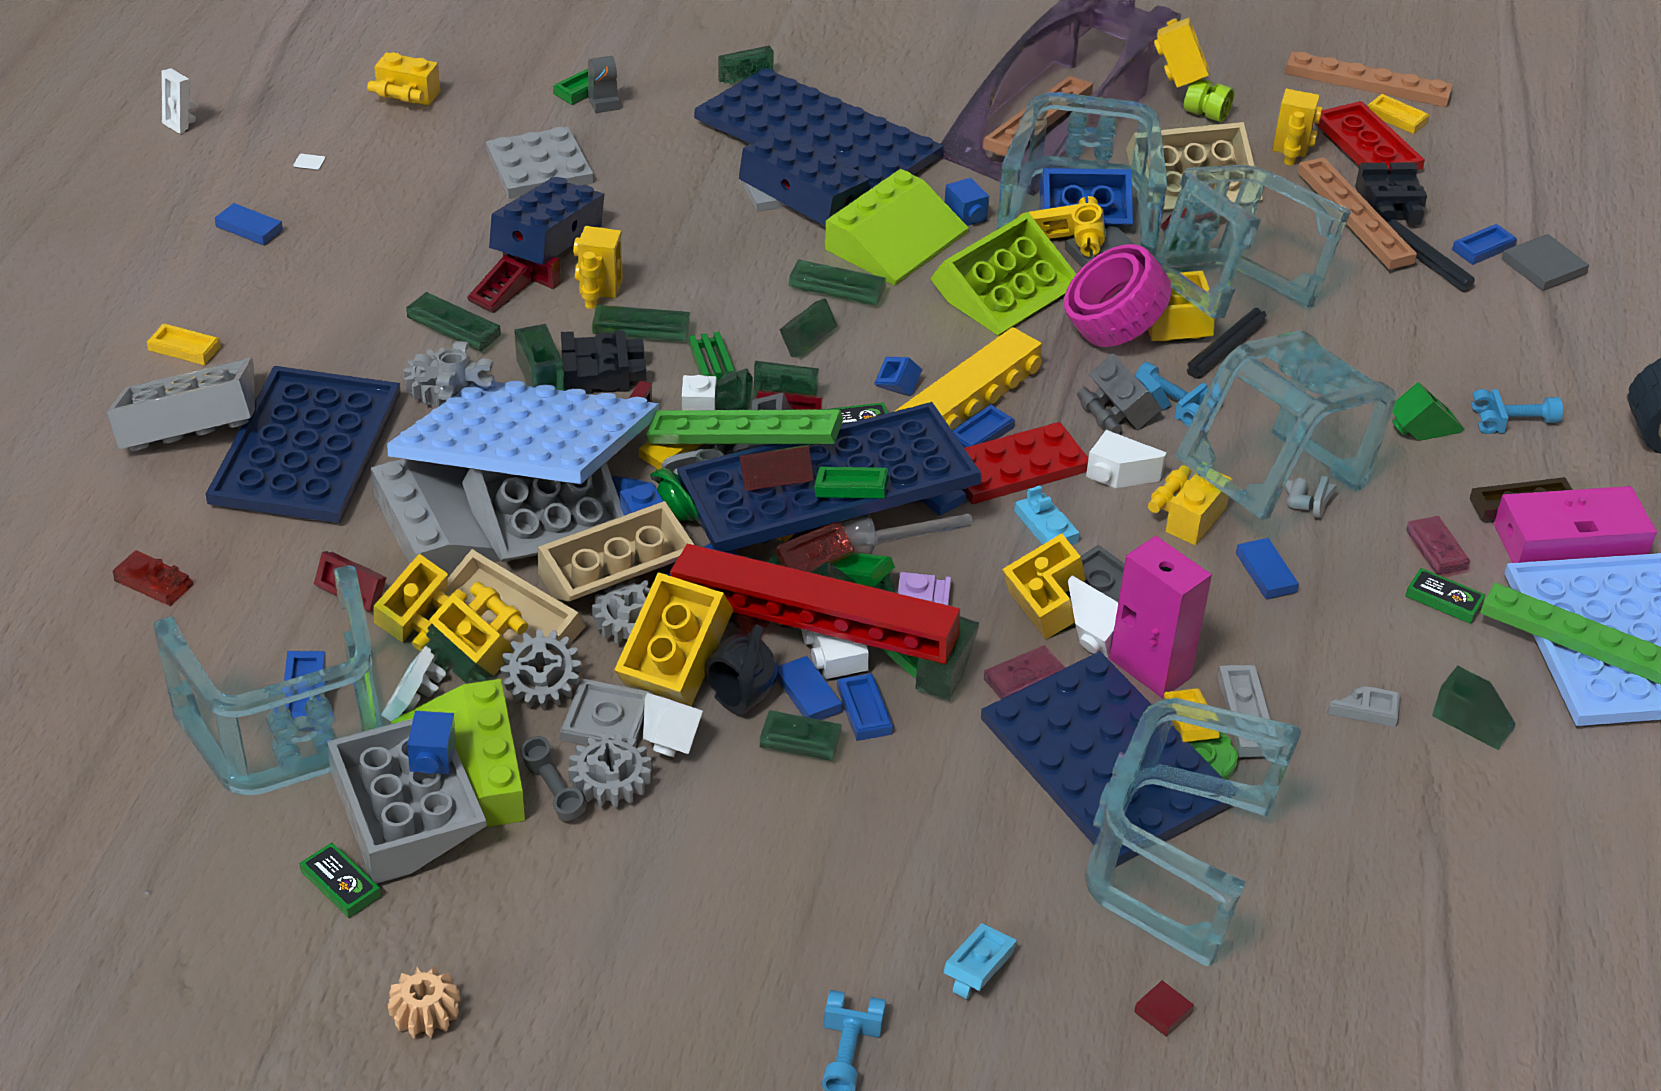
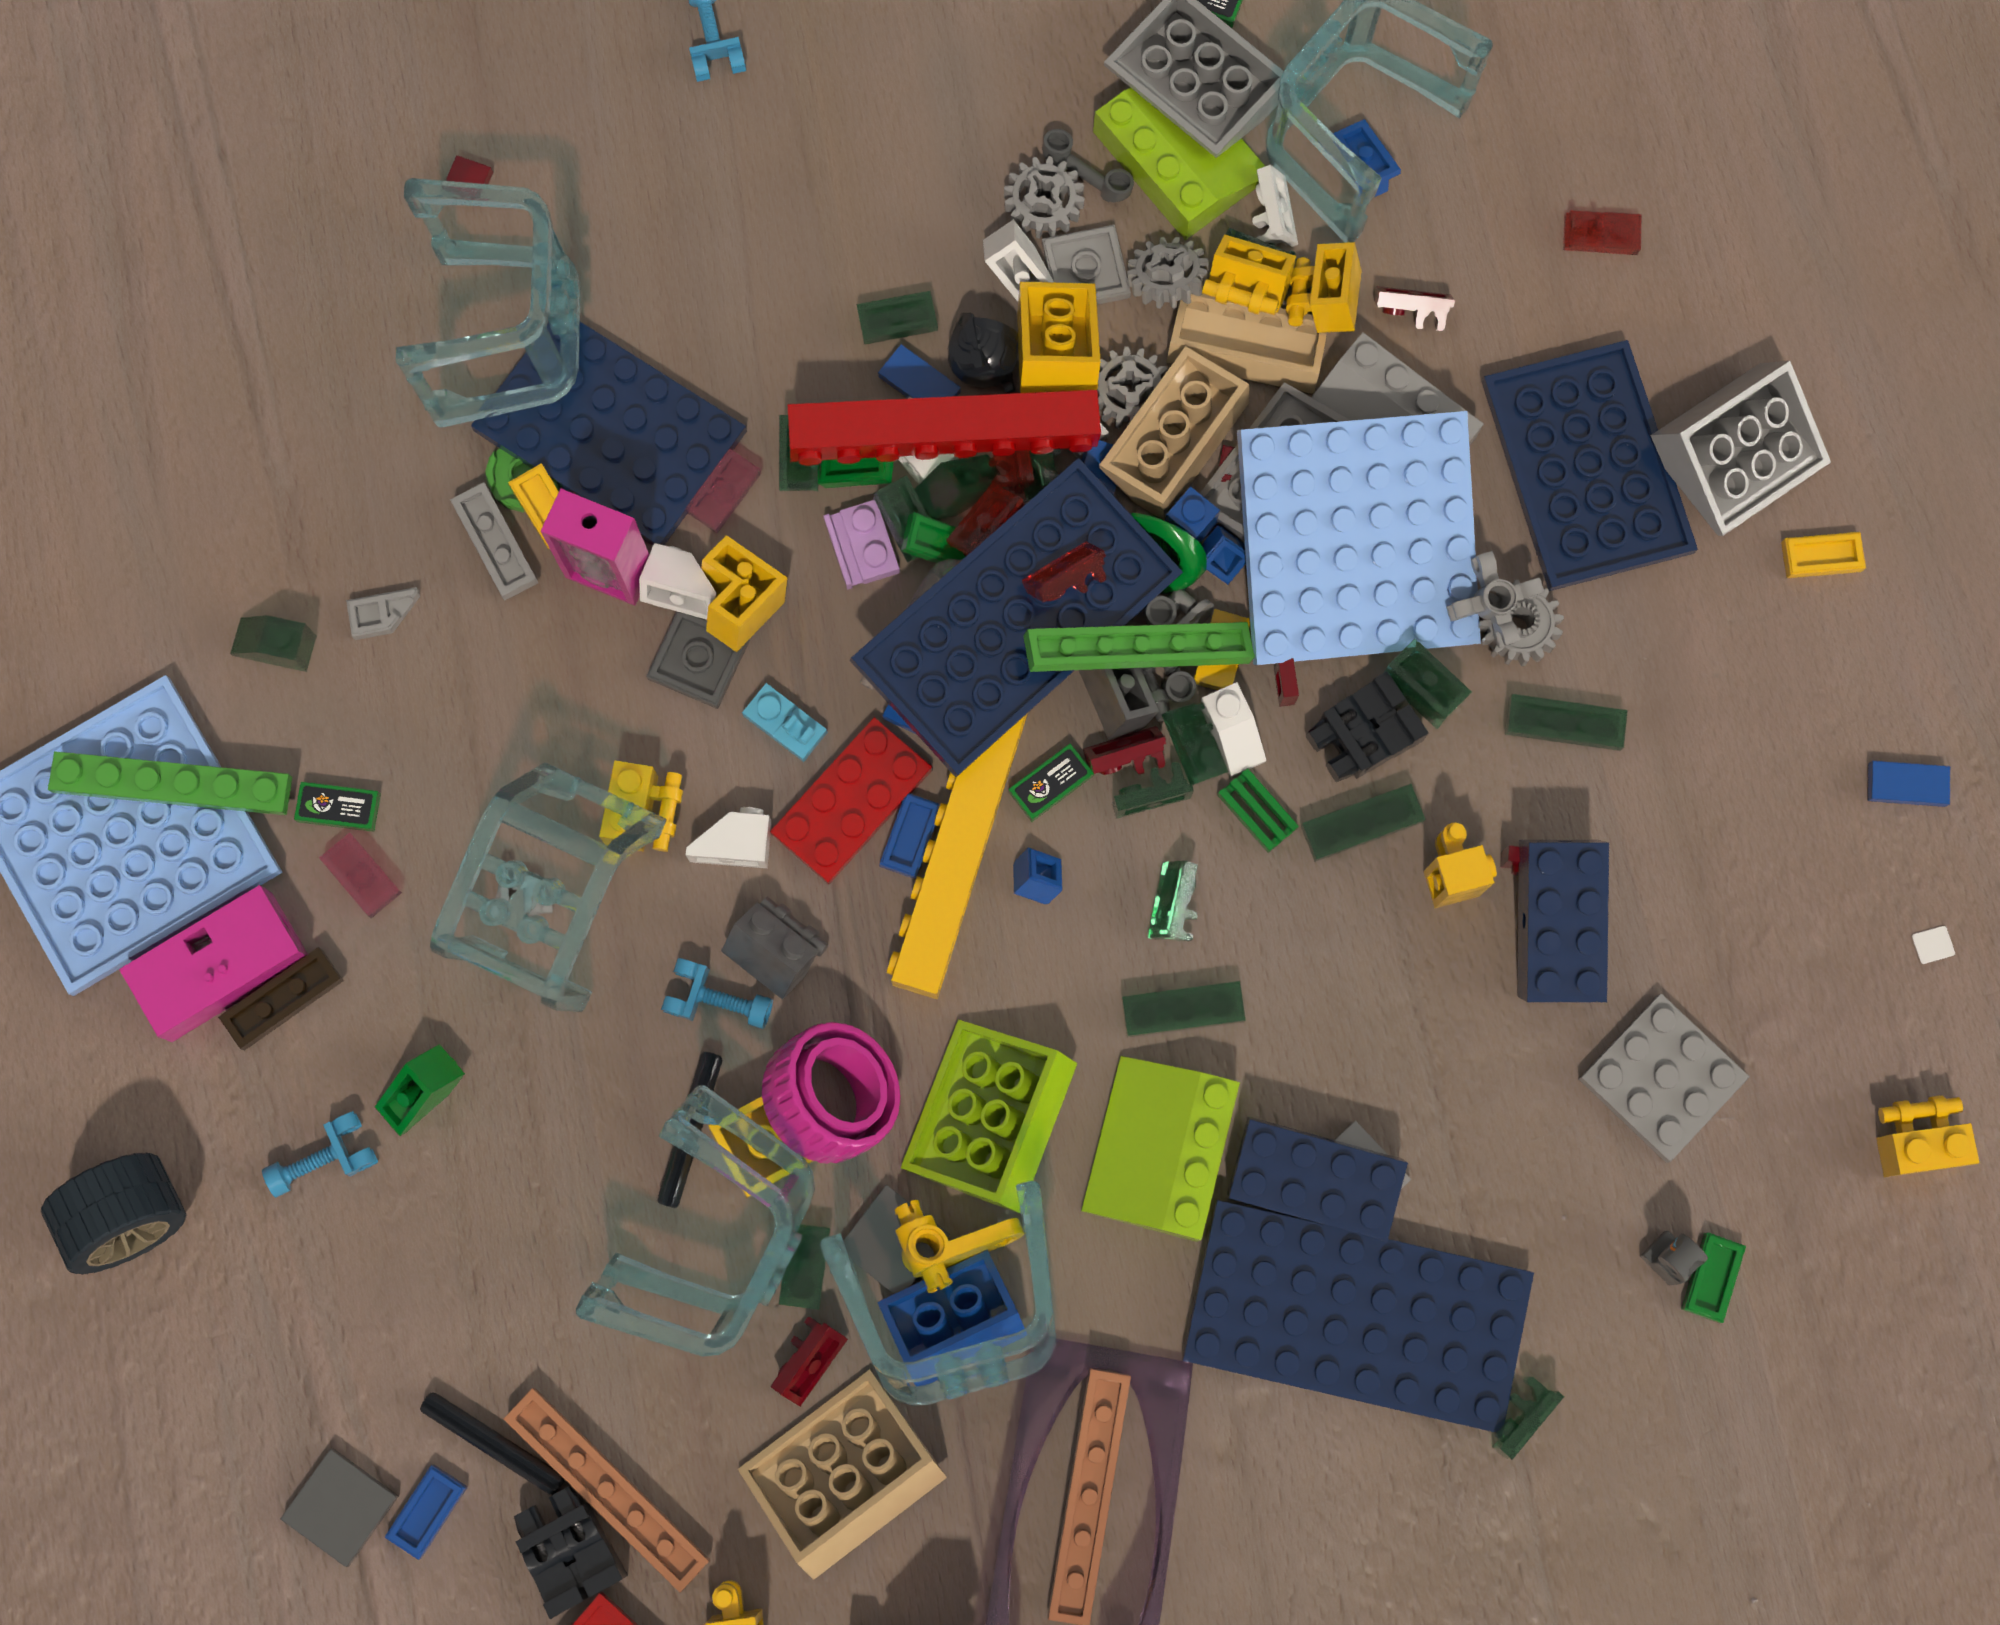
camera: 155 degrees right, 35 degrees up
blue brick [407,711,456,774] -> none
dark red slope [467,255,532,313] -> none
green tile [814,467,889,498] -> none
blue tile [837,673,893,741] -> none
medium azure plate [943,923,1017,999] -> none
blue brick [944,178,989,226] -> none
dark azure tile [1135,369,1171,411] -> none
blue tile [1236,538,1299,599] -> none

